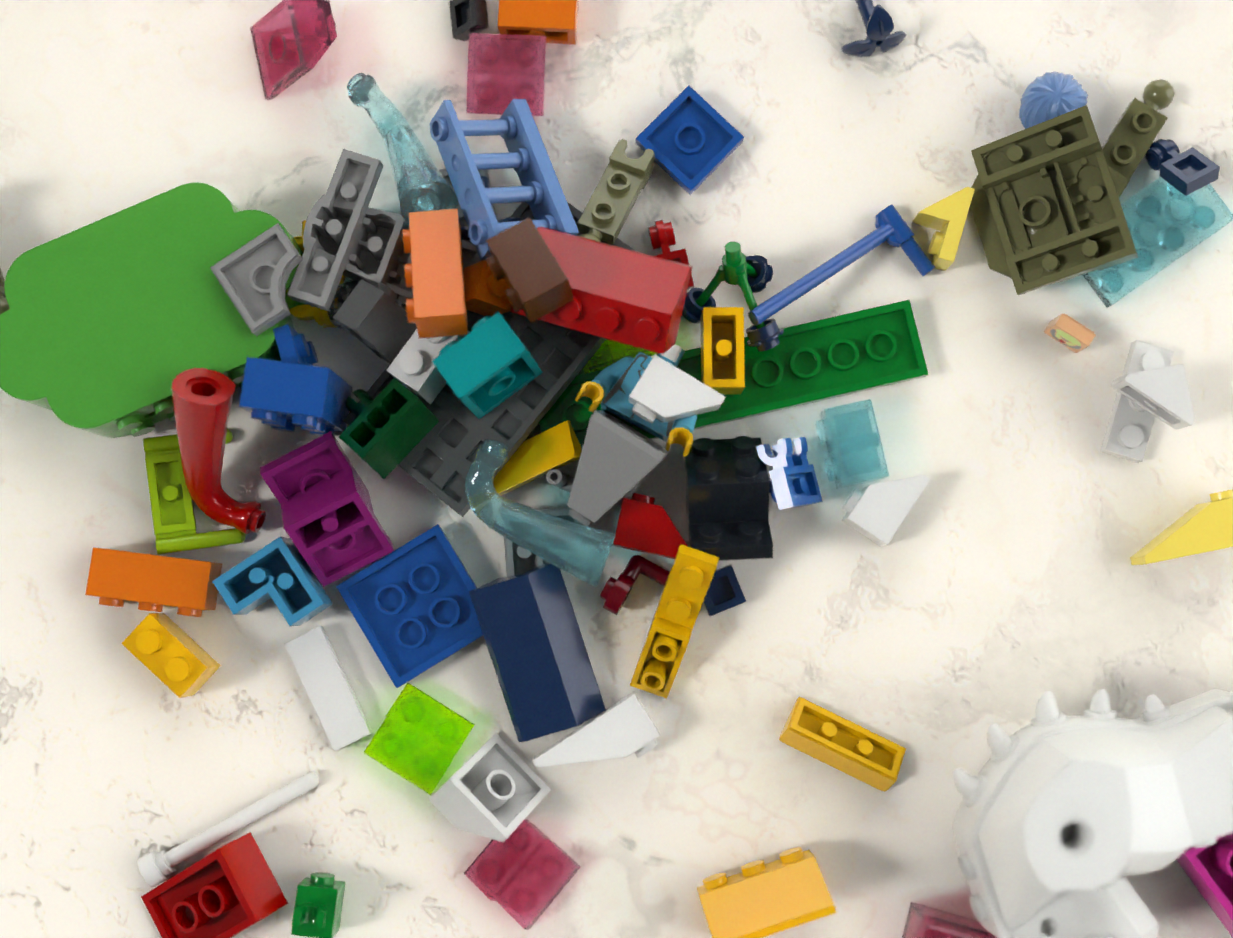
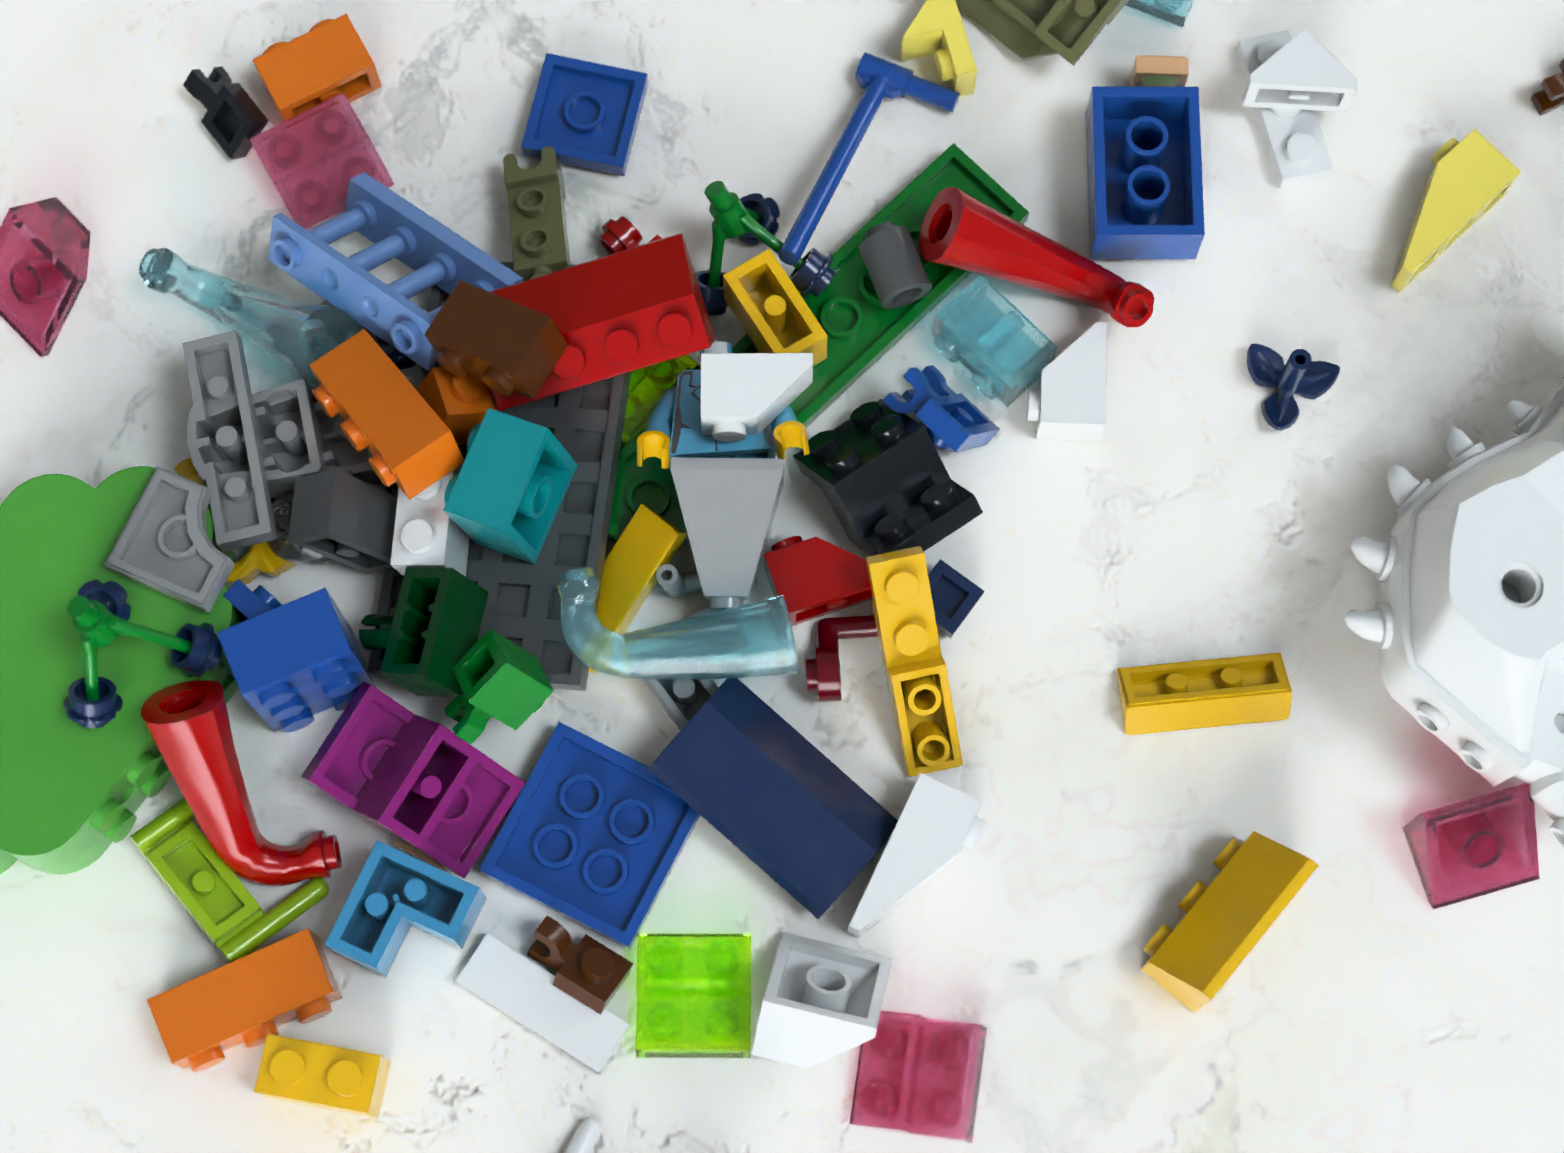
camera: 30 degrees left, 10 degrees down
none -> plant [64,580,222,728]
none -> green brick [444,629,554,744]
none -> reddish brown plate [527,915,634,1015]
none -> dark grey brick [858,222,932,309]
none -> red animal [918,187,1155,327]
none -> blue brick [1085,86,1205,260]
none -> dark blue plant [1247,343,1340,430]

